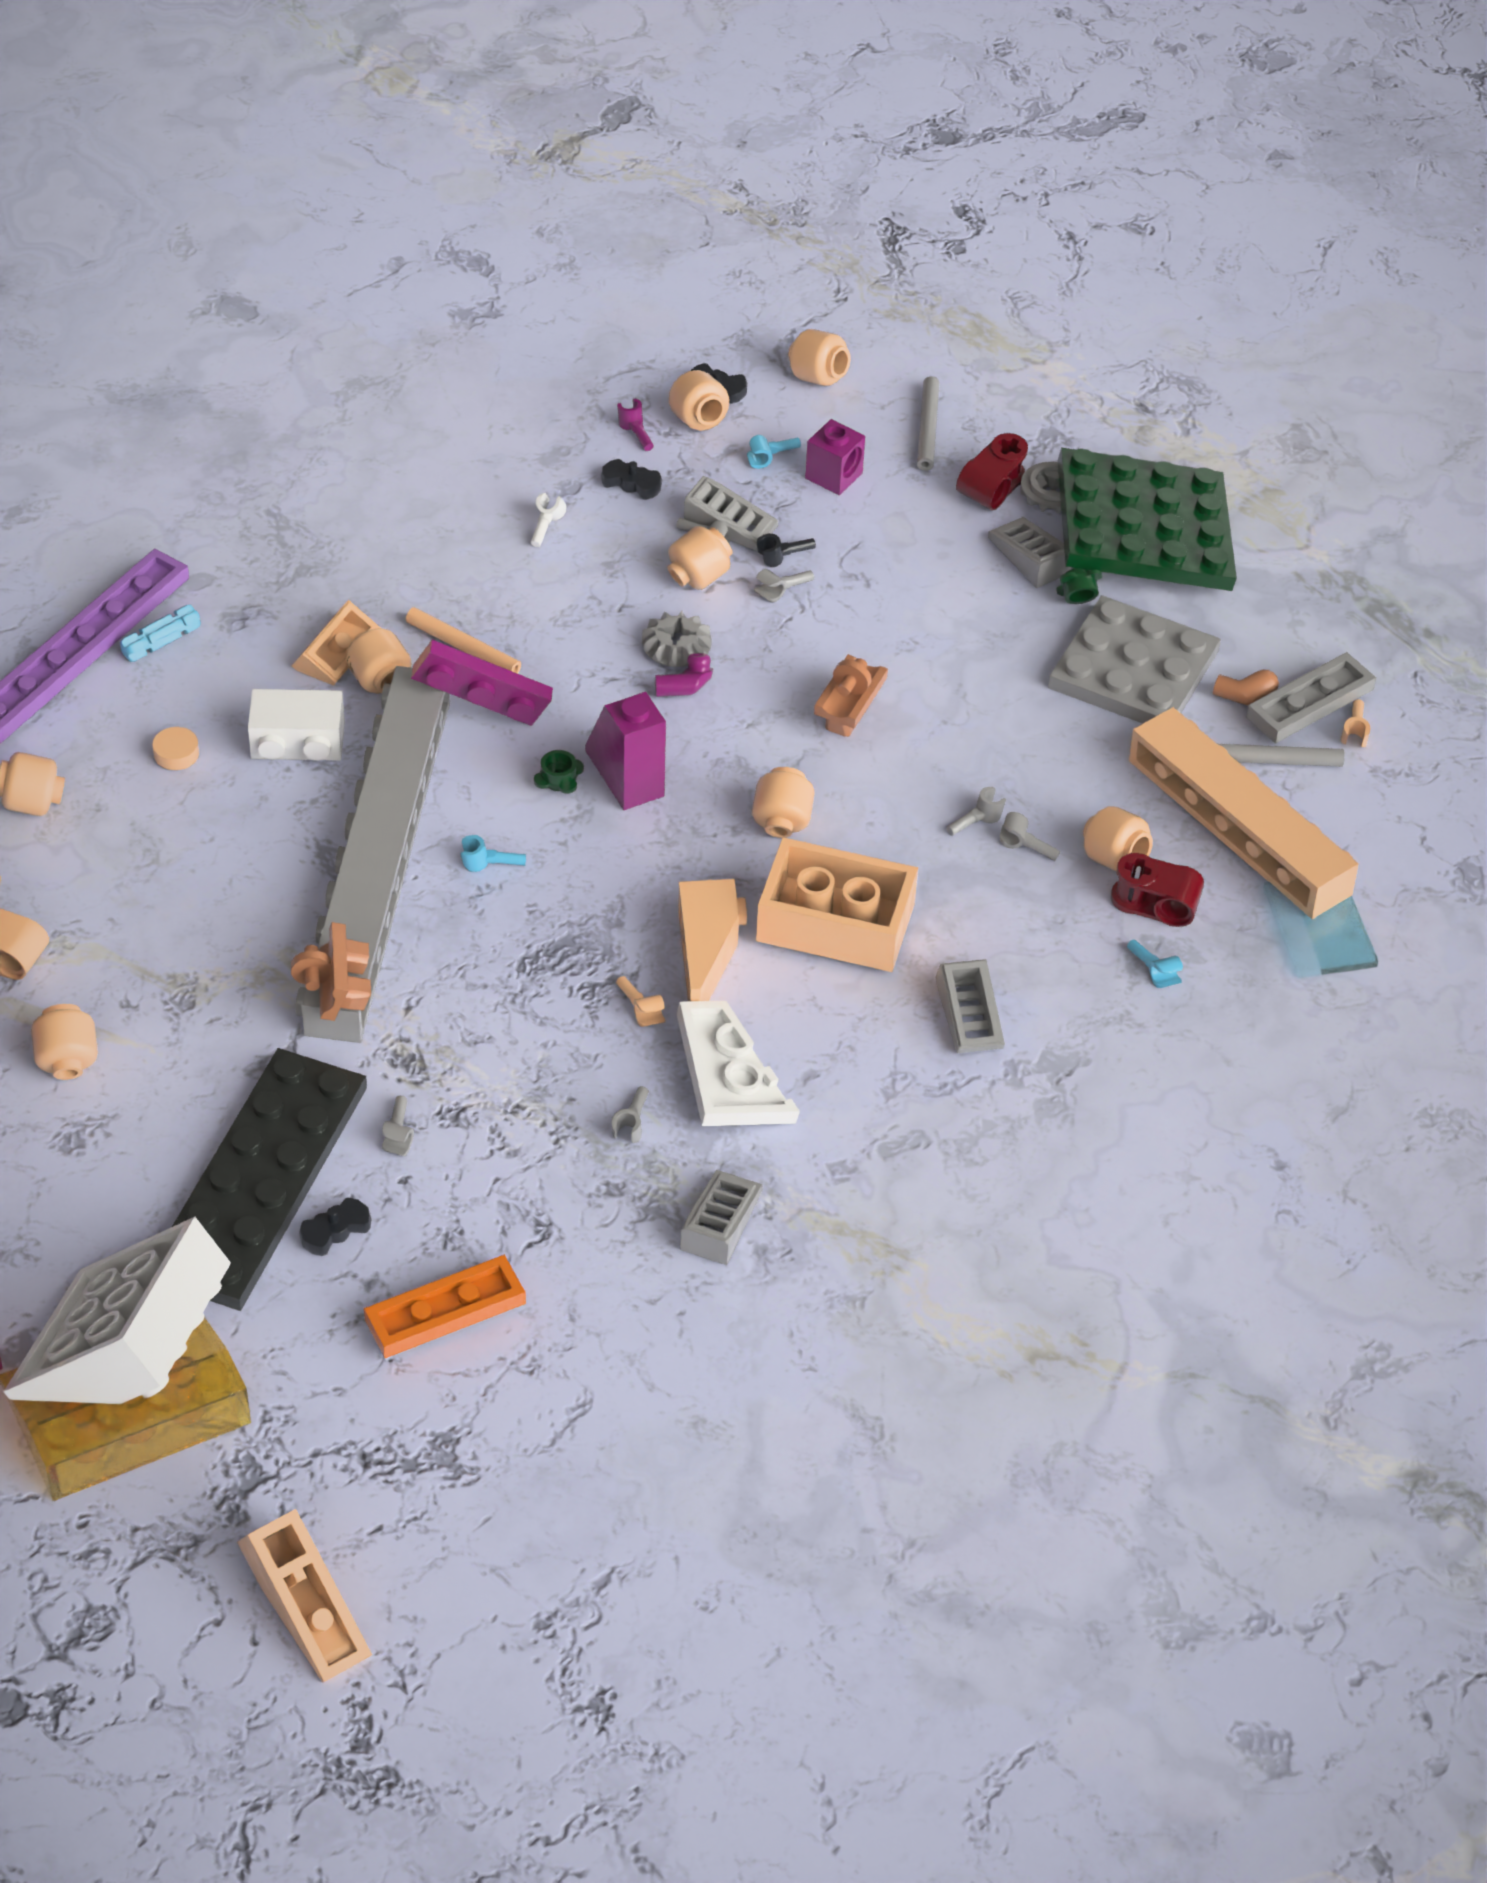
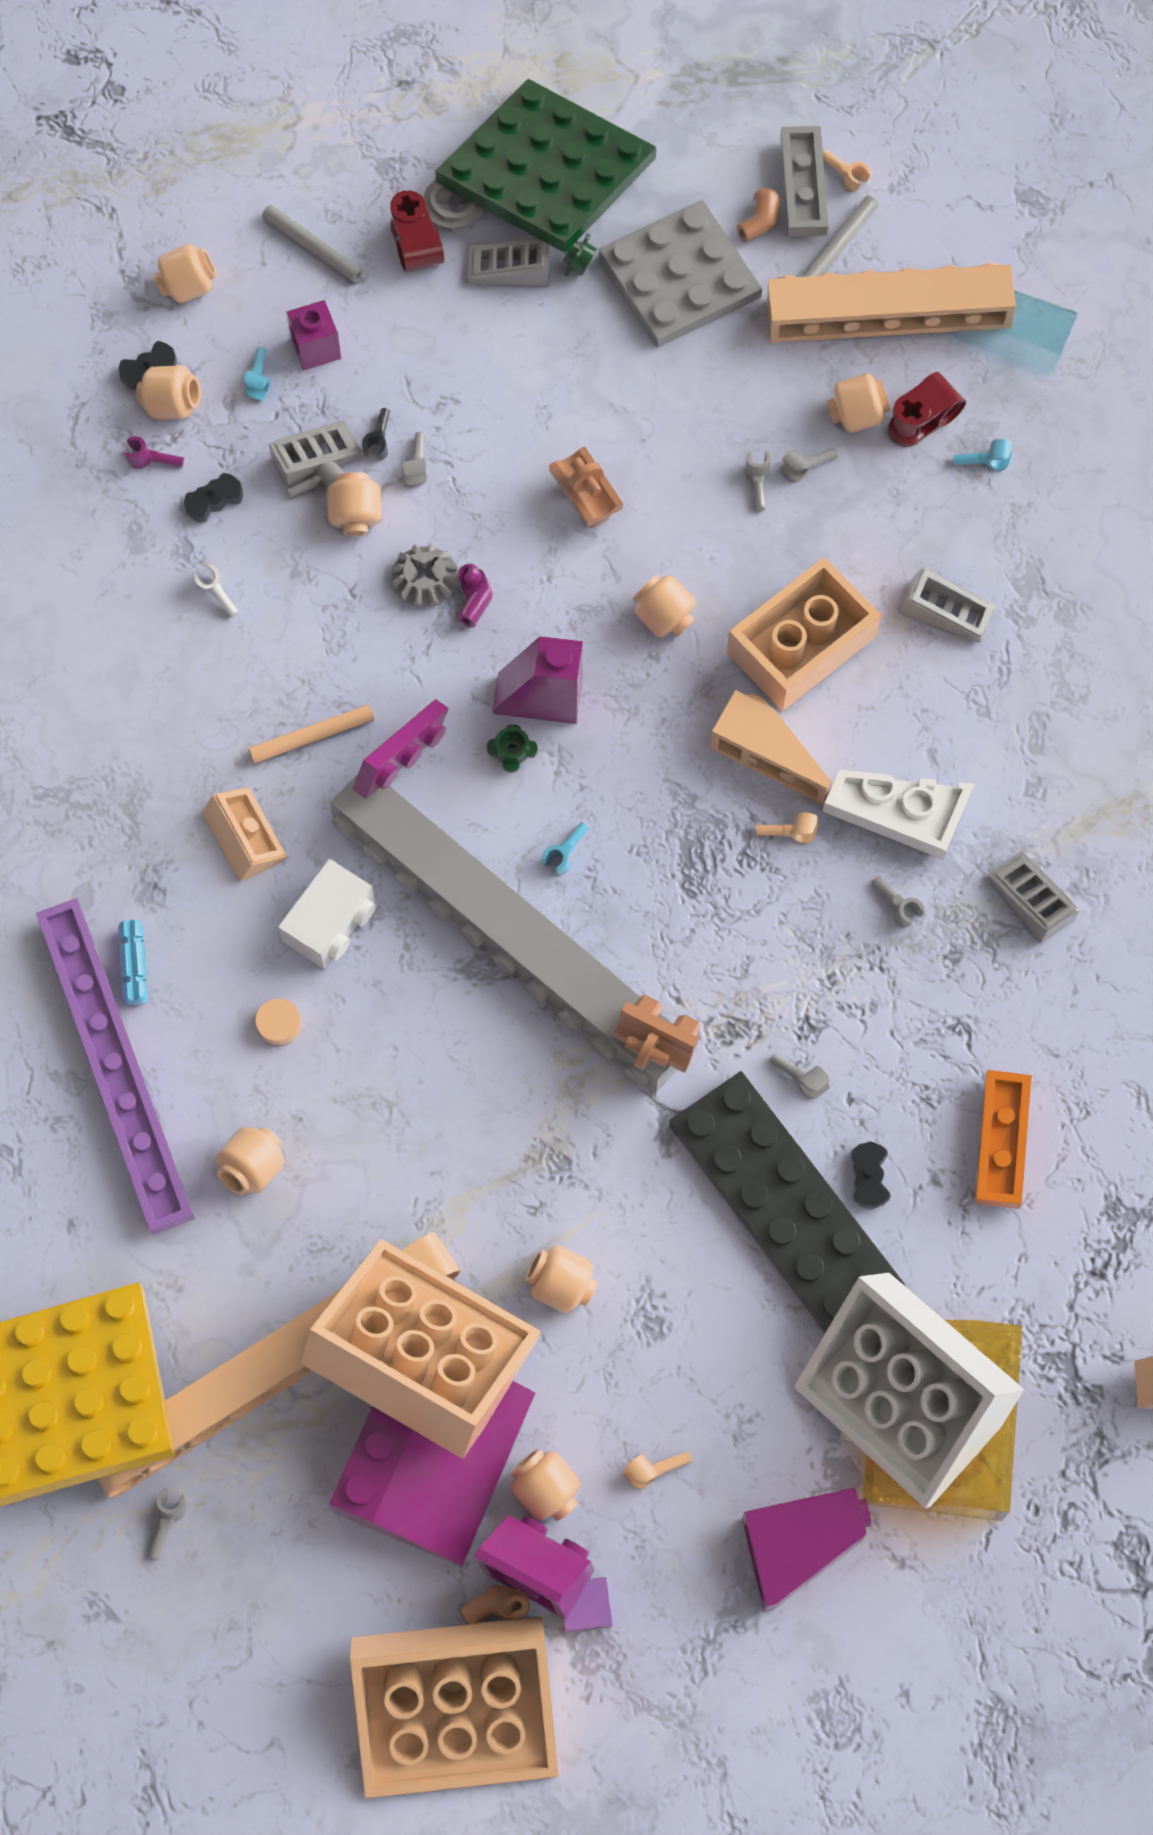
camera: 55 degrees left, 20 degrees up
light nougat head [346,628,412,694] -> none

